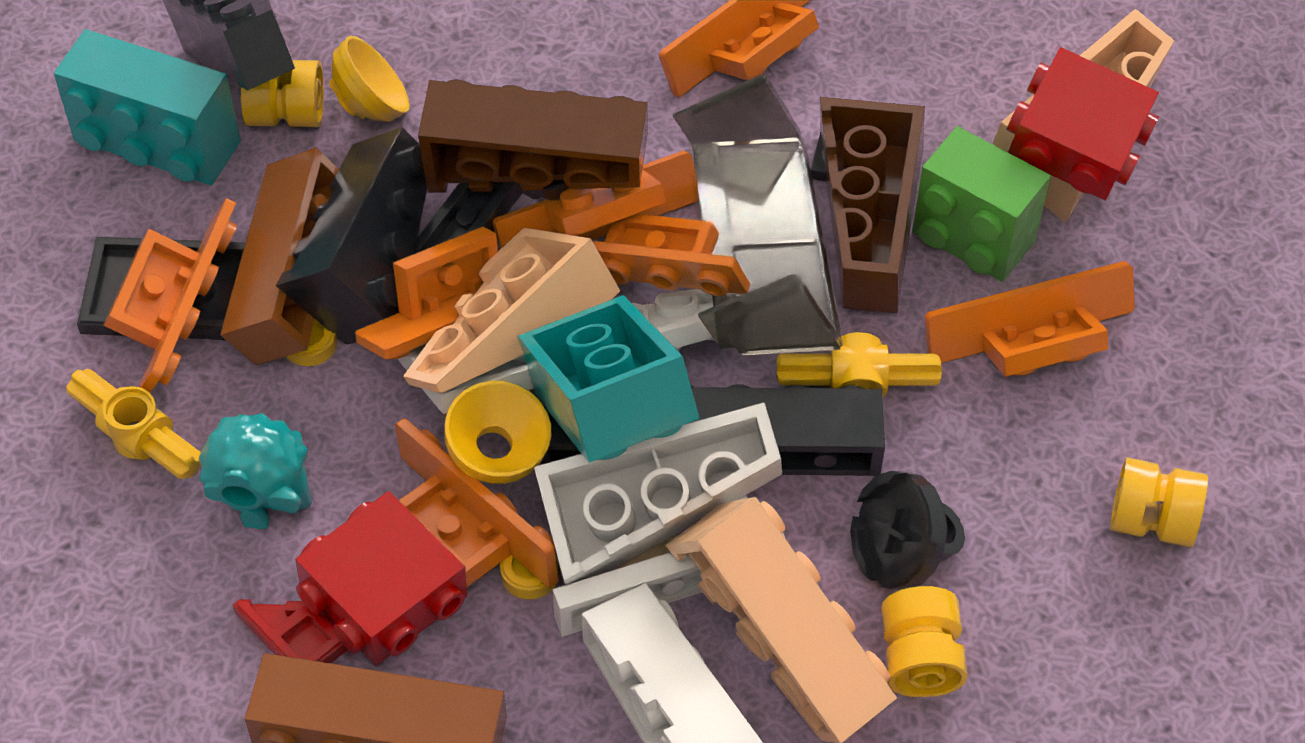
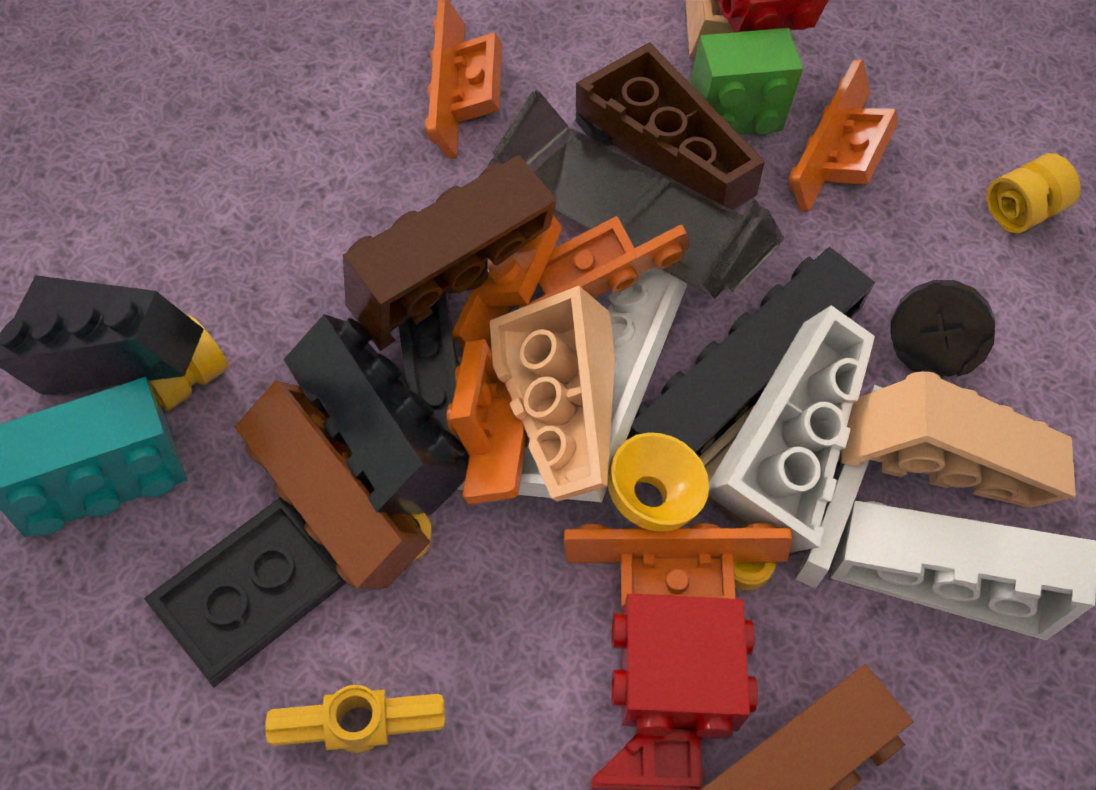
camera: 50 degrees left, 5 degrees up
orange bracket [104,198,237,393] -> none
teal animal [199,413,313,529] -> none
yellow piece [329,36,410,122] -> none
teal brick [518,295,700,463] -> none
yellow axle [776,332,942,398] -> none
yellow wheel [881,586,968,697] -> none

